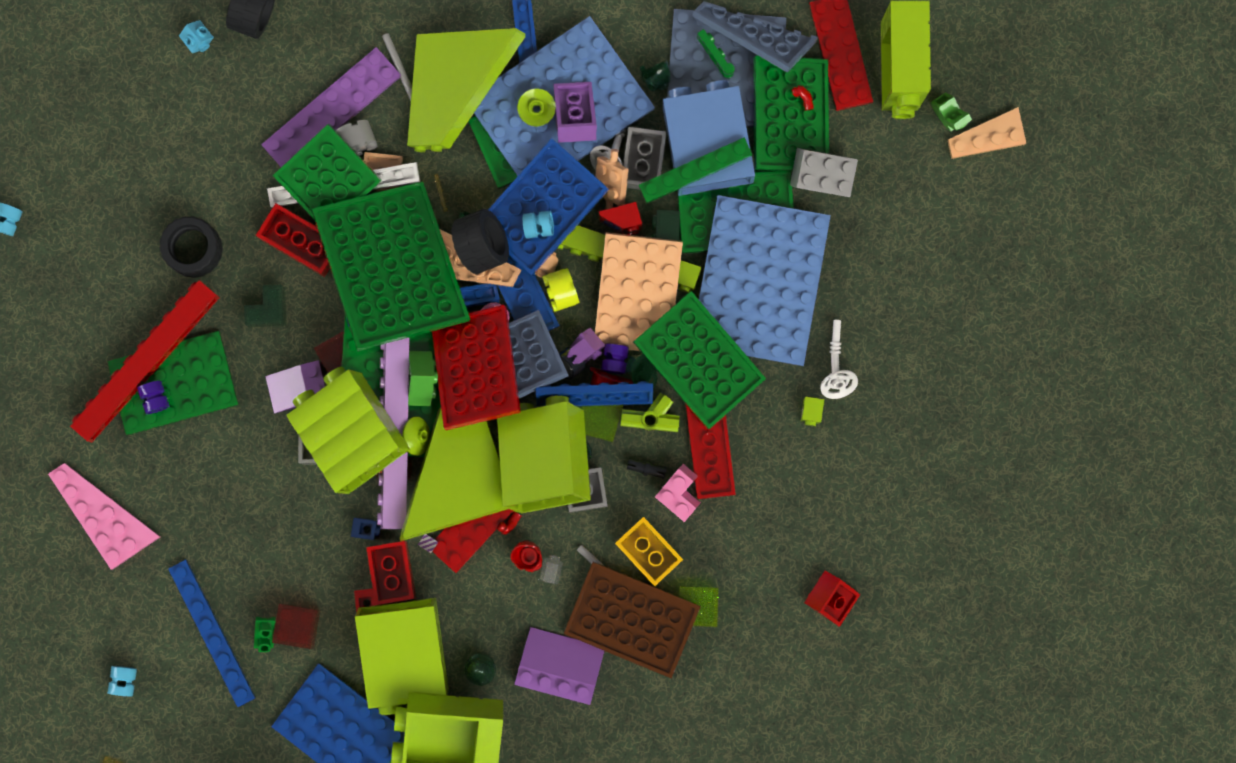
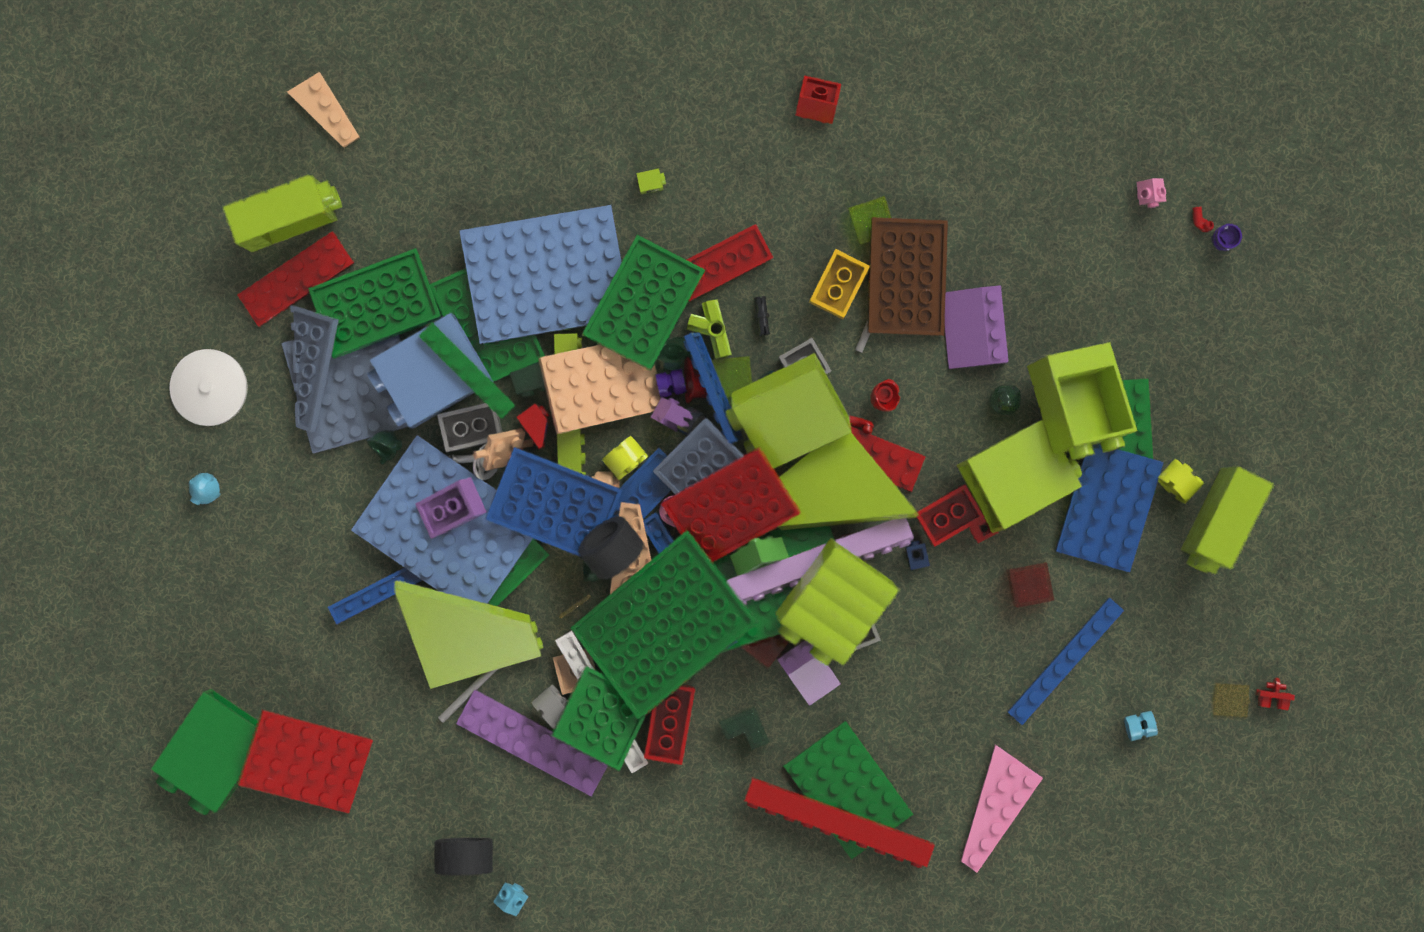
camera: 110 degrees left, 5 degrees up
dark purple wheel [137,380,170,414] -> none
black tyre [159,216,223,278] -> none
green hips [254,617,276,652] -> none
lime dish [402,417,430,456] -> none
sticker [418,534,438,553] -> none
lime dish [517,89,556,127] -> none
medium azure wheel [523,211,554,239] -> none
clear brick [539,555,564,585] -> none
bright pink brick [655,464,701,522] -> none
green plate [697,29,735,79] -> none
light grey brick [790,148,858,197] -> none
red arm [792,85,814,111] -> none
white dish [820,320,858,399] -> none
bright green brick [930,92,972,131] -> none

